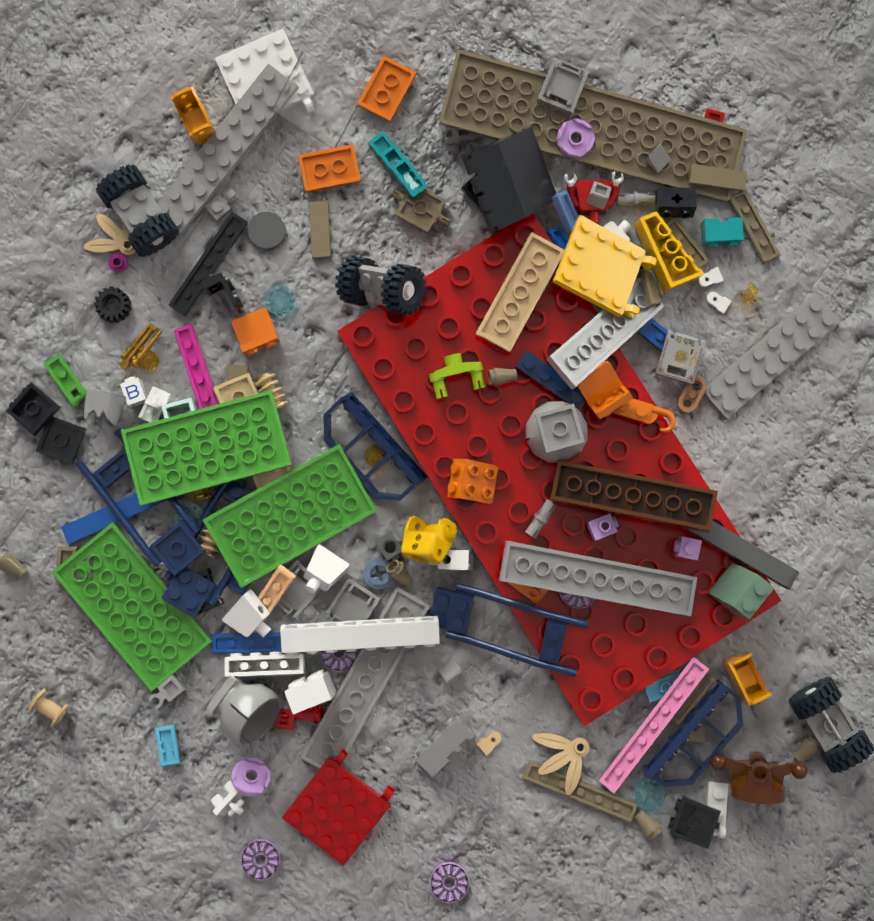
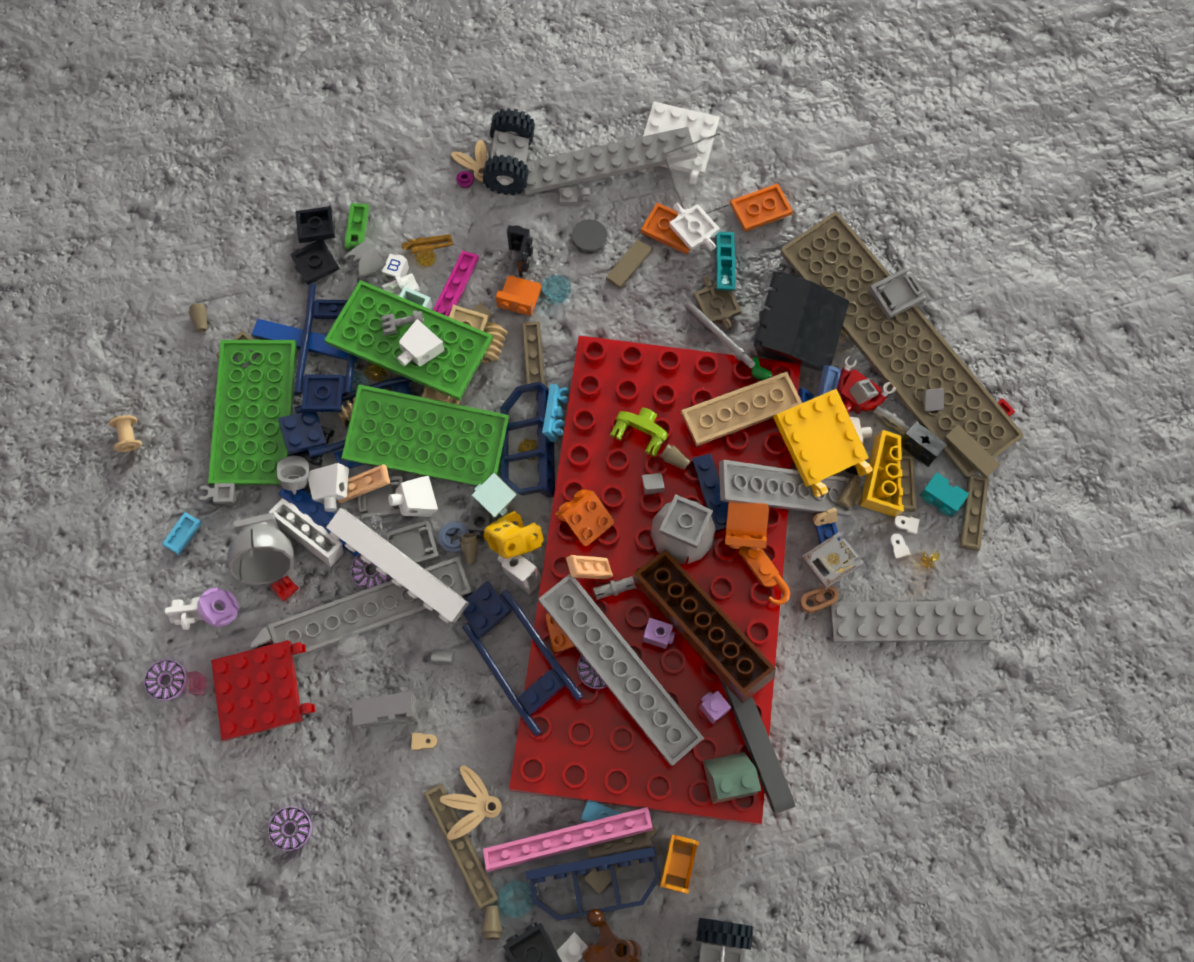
camera: 40 degrees right, 15 degrees down
black tyre [94,287,132,323] -> none
black plate [168,212,249,316] -> none
light orange piece [171,86,215,144] -> none
white brick [284,669,337,714] -> none
red cone [293,705,323,723] -> none
black plate [335,256,427,316] -> none
lavender tile [556,119,595,158] -> none
none -> clear pink plate [189,671,206,696]
none -> light grey slope [250,626,274,649]
none -> light grey piece [277,456,309,495]
none -> light grey hinge [381,310,424,336]
none -> white torso [397,319,445,366]
none -> light aqua plate [472,473,517,519]
none -> dark tan tile [522,321,545,392]
none -> medium azure plate [542,384,570,442]
none -> light nougat tile [566,555,613,579]
none -> light grey slope [642,473,665,494]
none -> white plate [669,203,720,251]
none -> light grey bar [686,302,755,368]
none -> green arm [751,357,772,381]
none -> tan piece [813,508,838,526]

